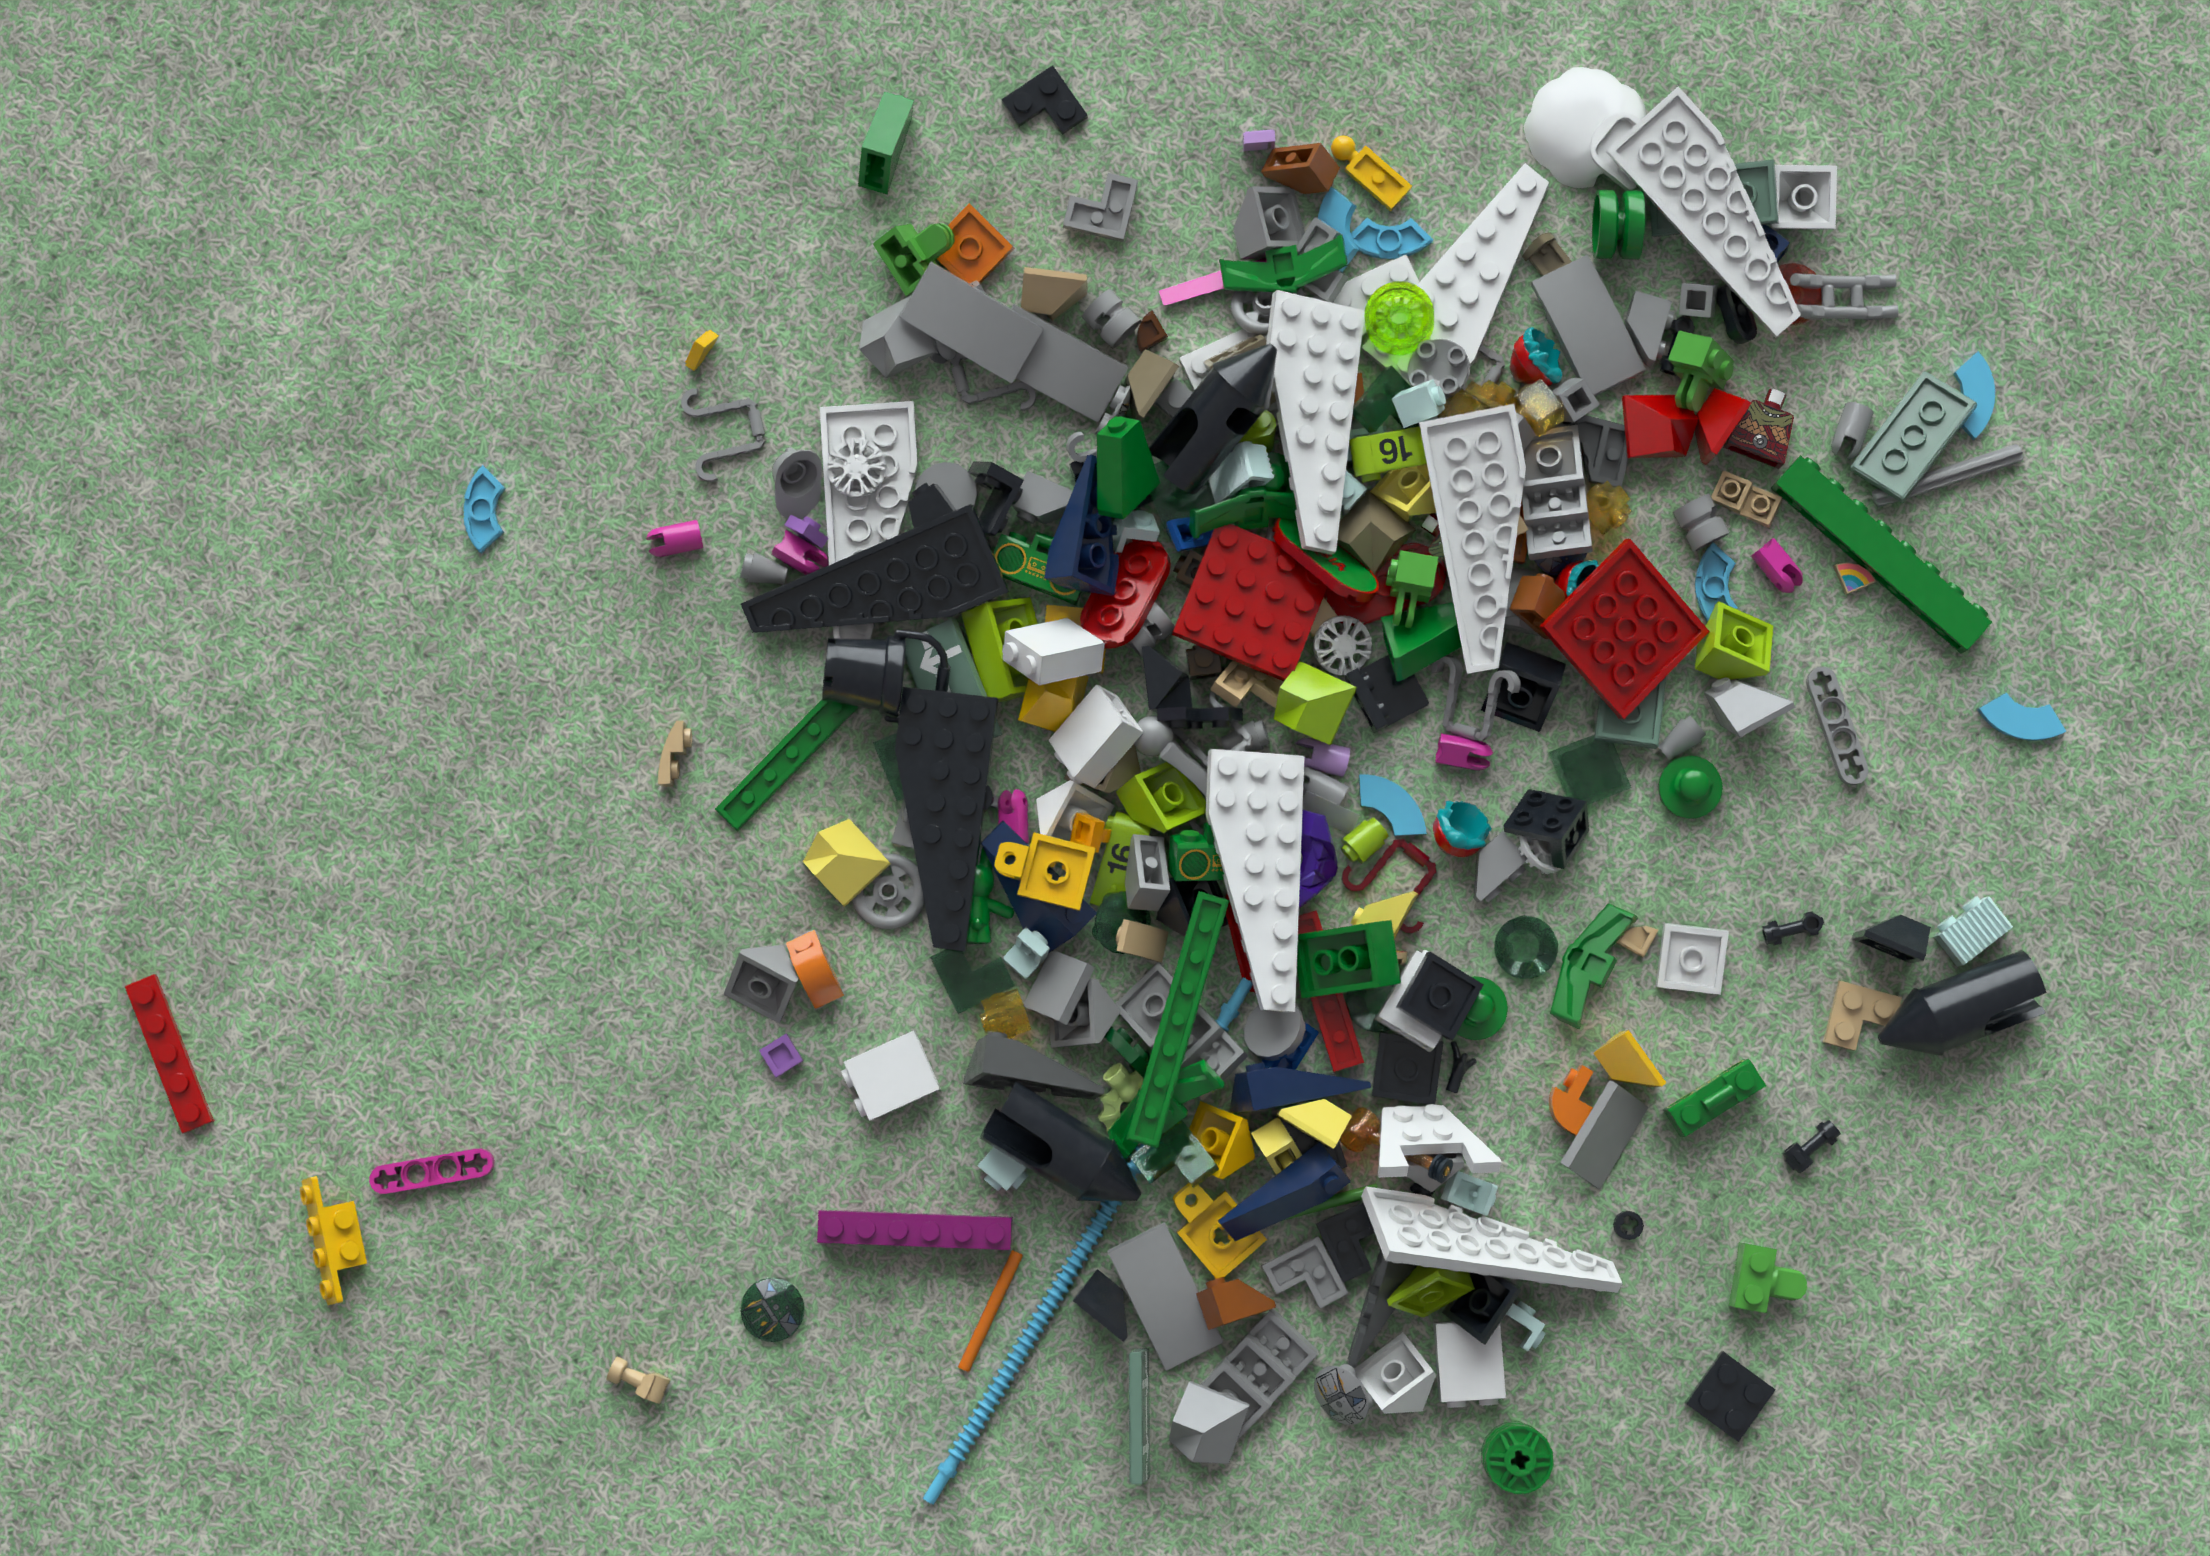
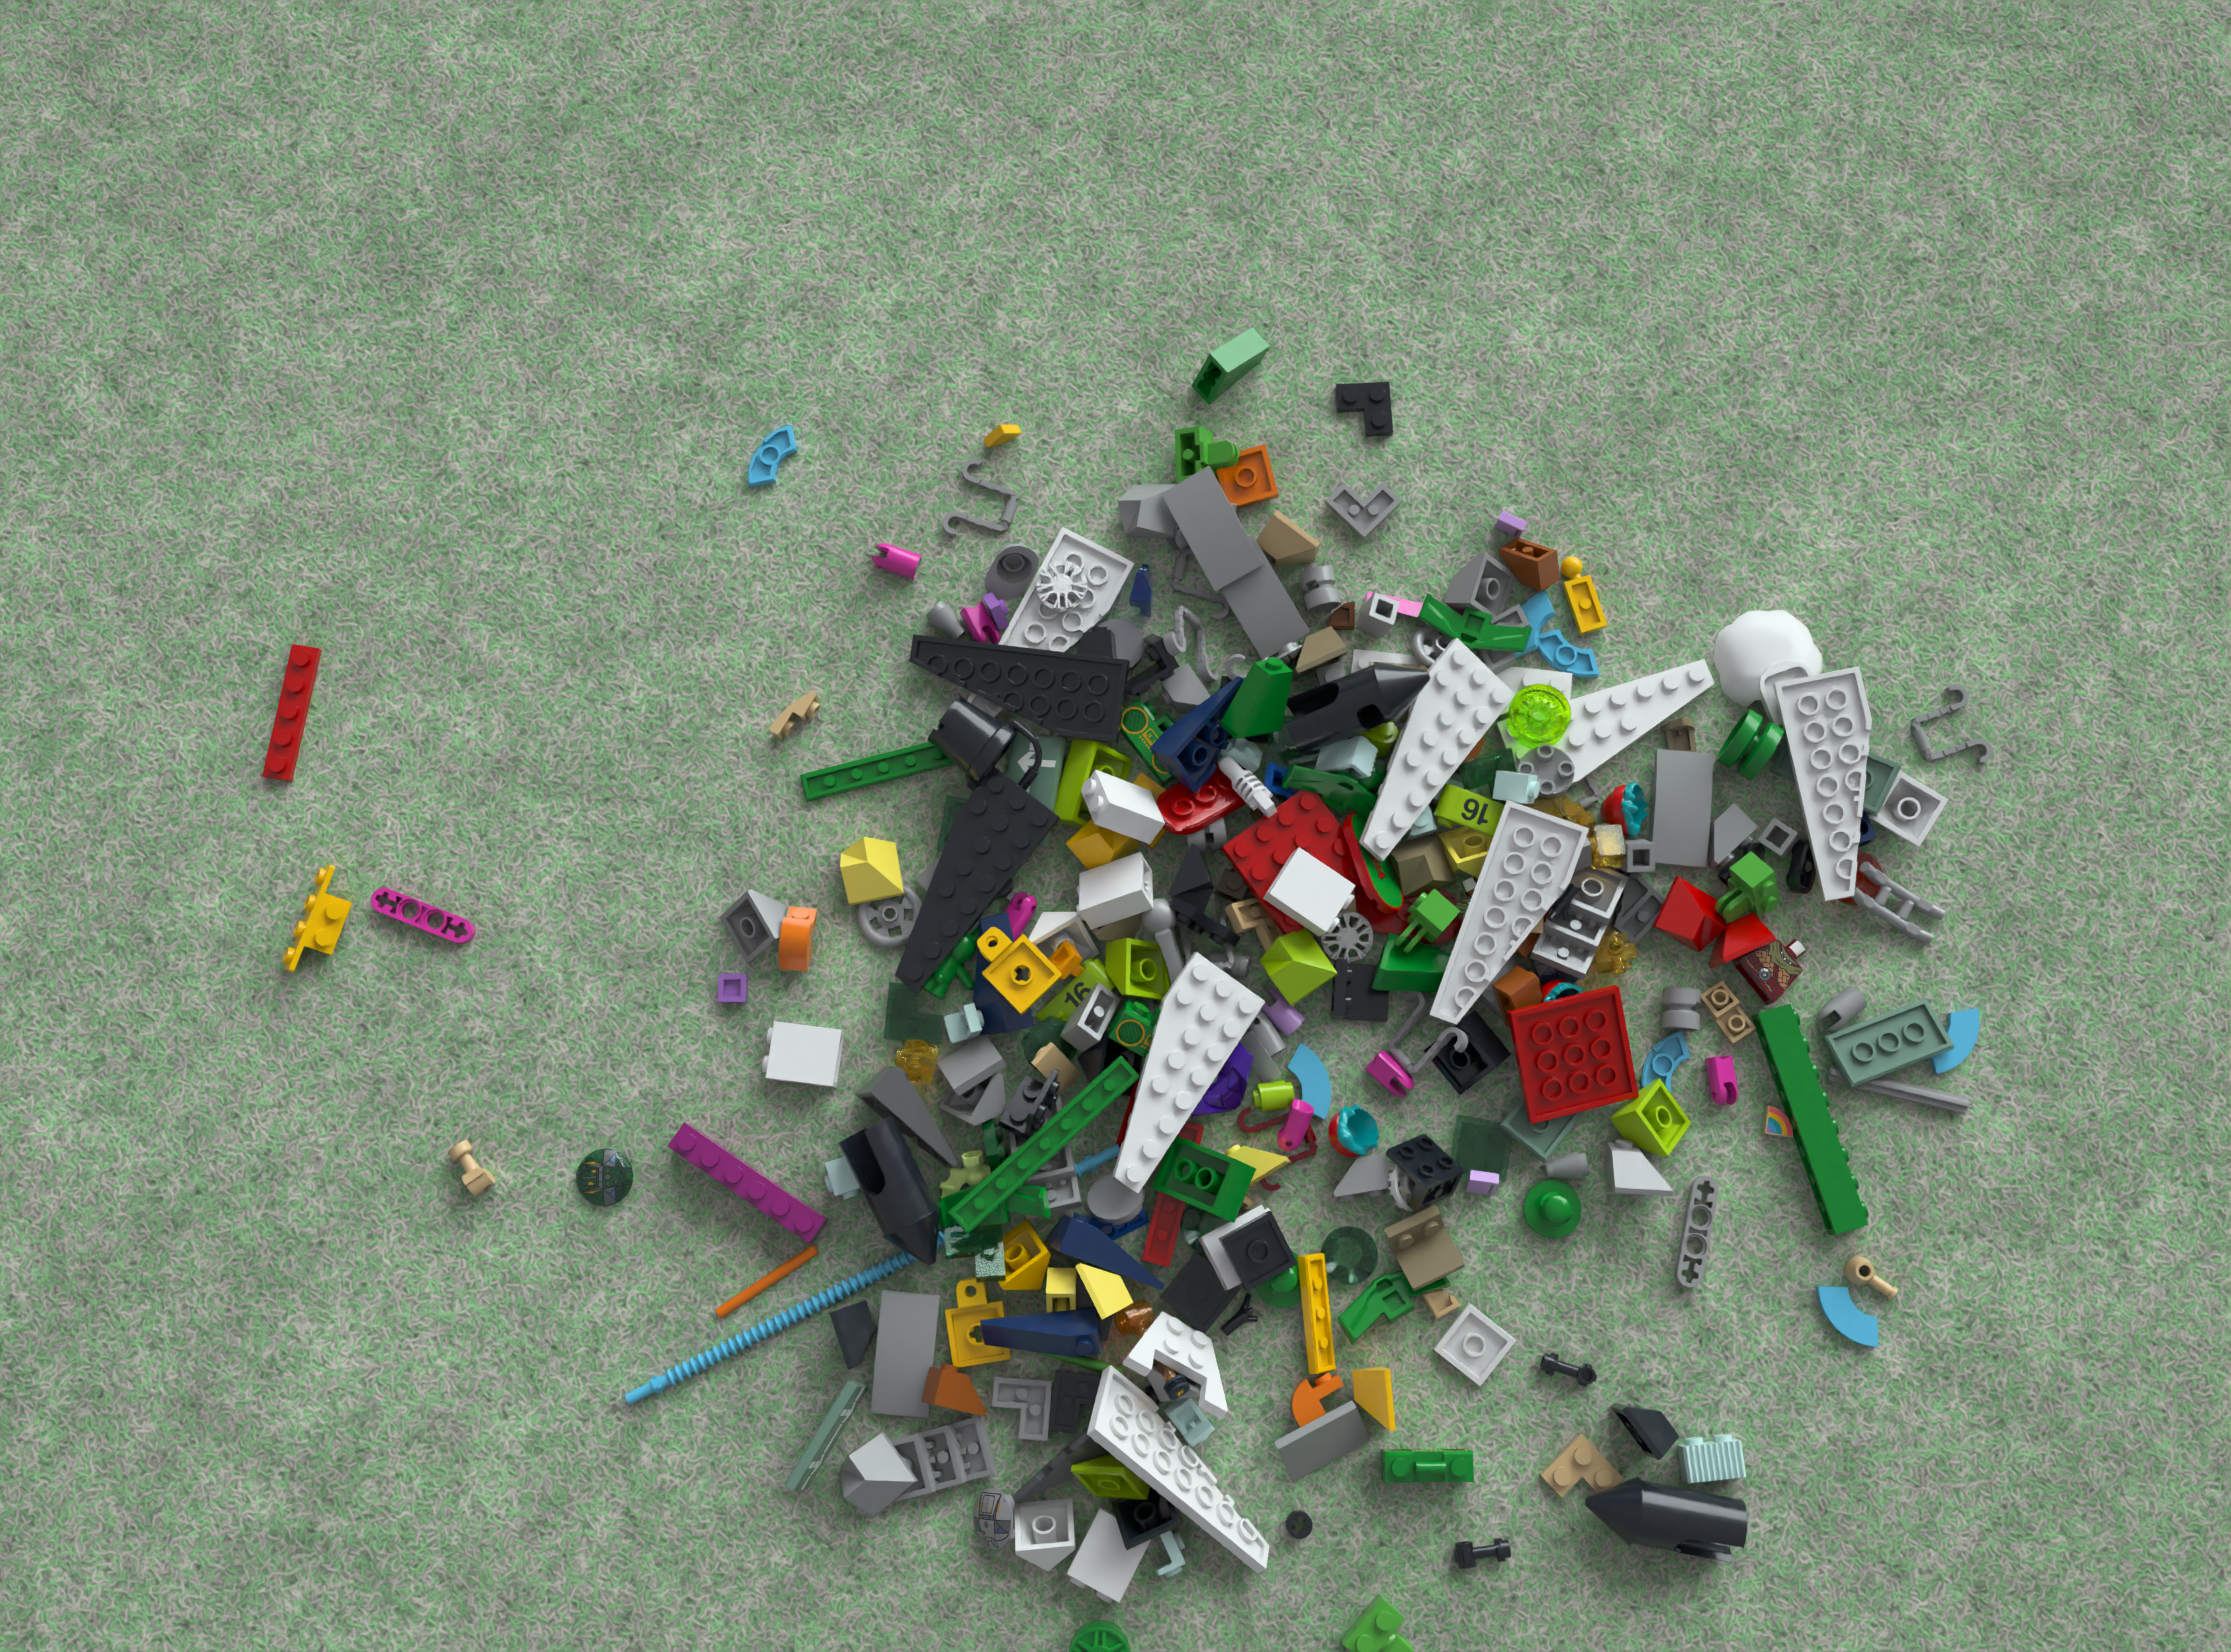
camera: 30 degrees right, 5 degrees down
none -> black bracket [998,1069,1061,1140]
none -> clear blue slope [1130,563,1154,618]
none -> light grey piece [1163,605,1219,684]
none -> white hinge [1219,756,1277,818]
none -> white brick [1263,847,1356,936]
none -> dark pink piece [1277,1099,1314,1151]
none -> yellow tile [1297,1253,1336,1374]
none -> light grey brick [1356,592,1400,639]
none -> dark tan bracket [1384,1204,1465,1291]
none -> lavender tile [1465,1170,1499,1196]
none -> black bar [1547,883,1580,921]
none -> tan bar [1844,1256,1898,1300]
none -> light grey piece [1910,684,1993,764]

